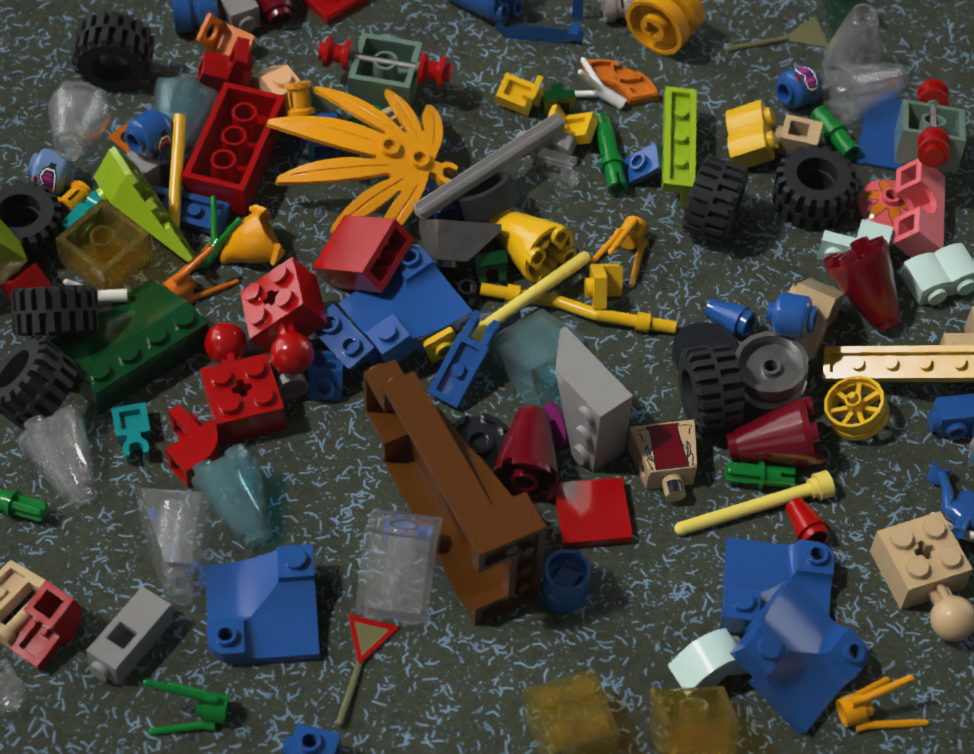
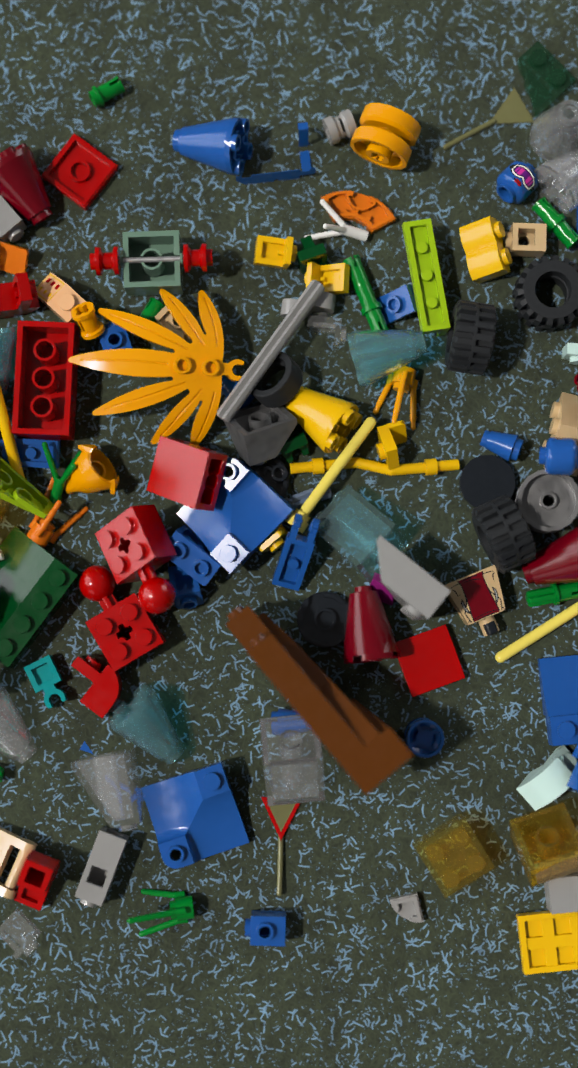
camera: 10 degrees left, 30 degrees up
none -> clear light blue cone [346,329,427,387]

